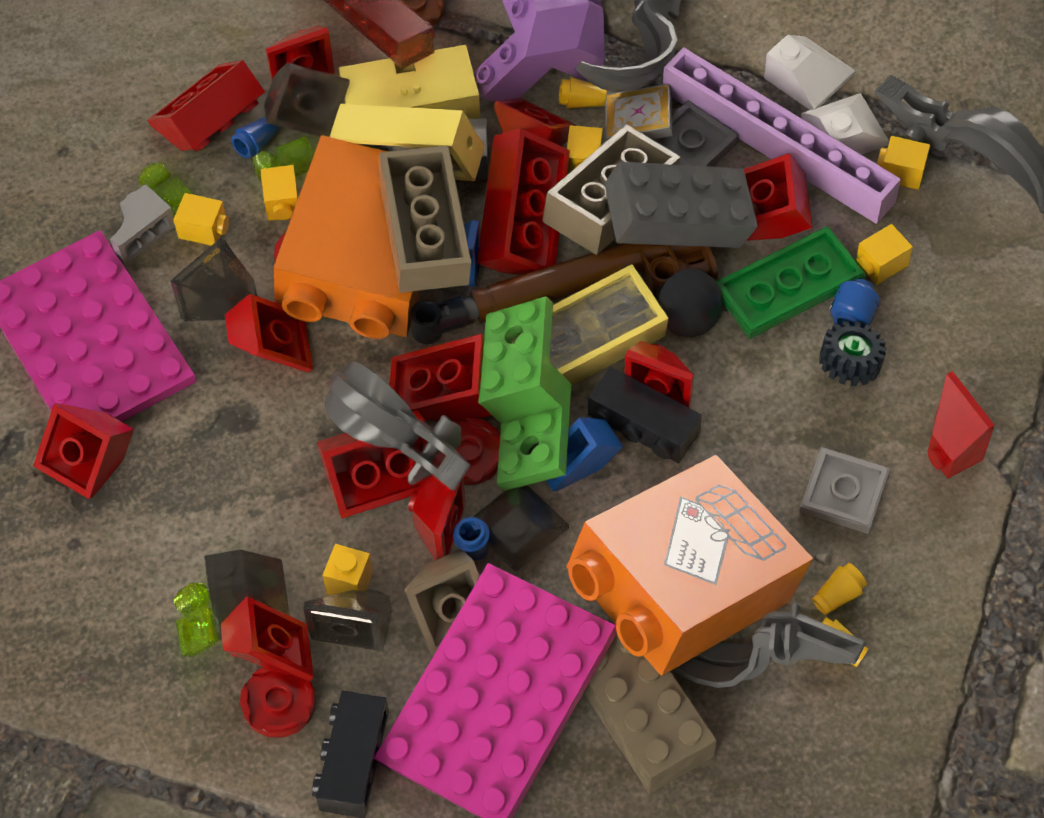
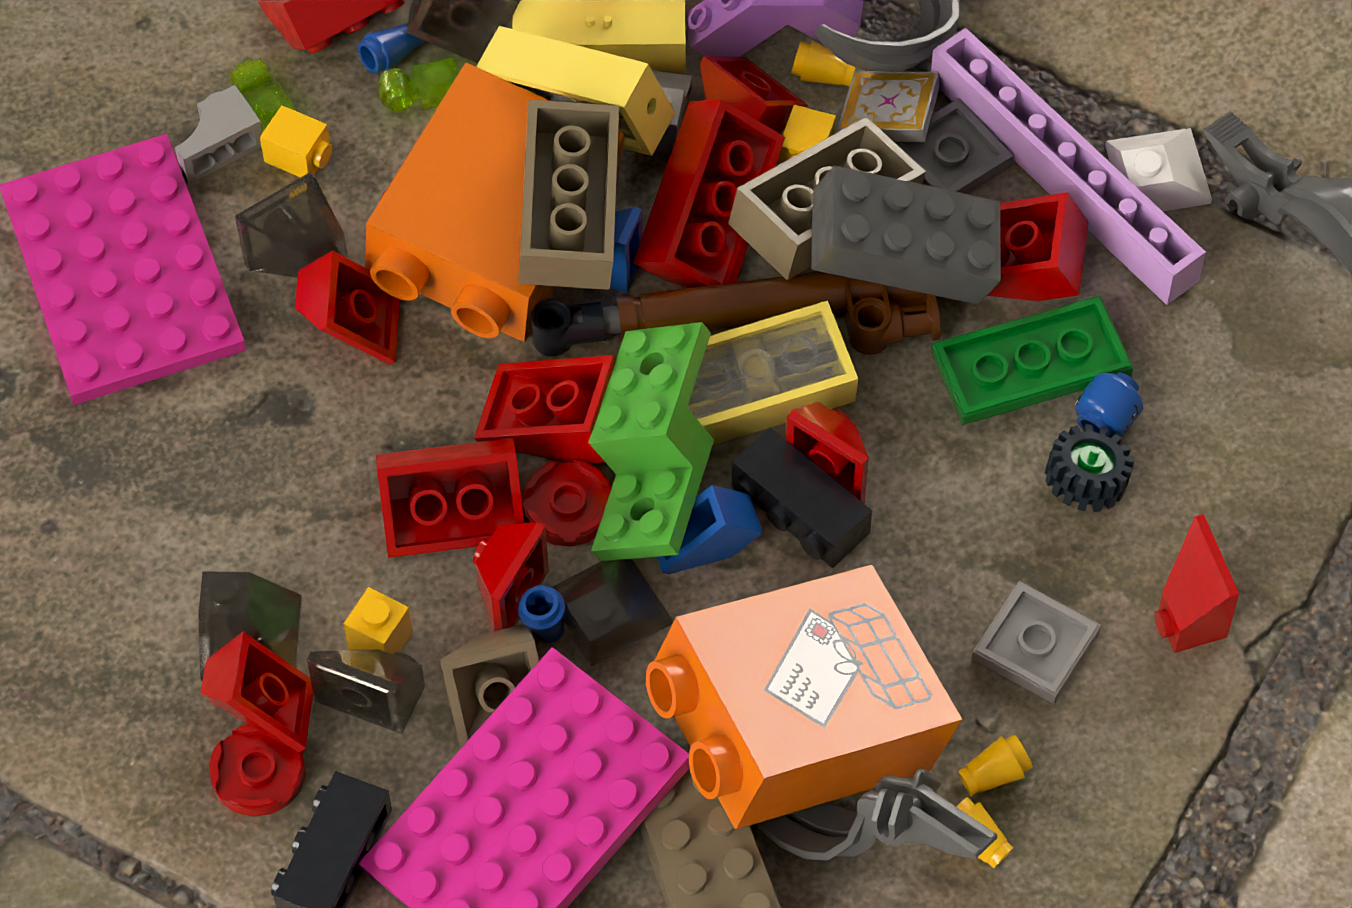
camera: 10 degrees right, 0 degrees up
red slope [33,403,134,499] -> none
clear neon green plate [174,582,219,657] -> none
yellow brick [260,165,299,221] -> none
dark grey piece [325,361,471,491] -> none
black dish [656,269,723,338] -> none
white slope [764,35,855,110] -> none
yellow brick [856,224,913,285] -> none
yellow brick [877,136,930,190] -> none

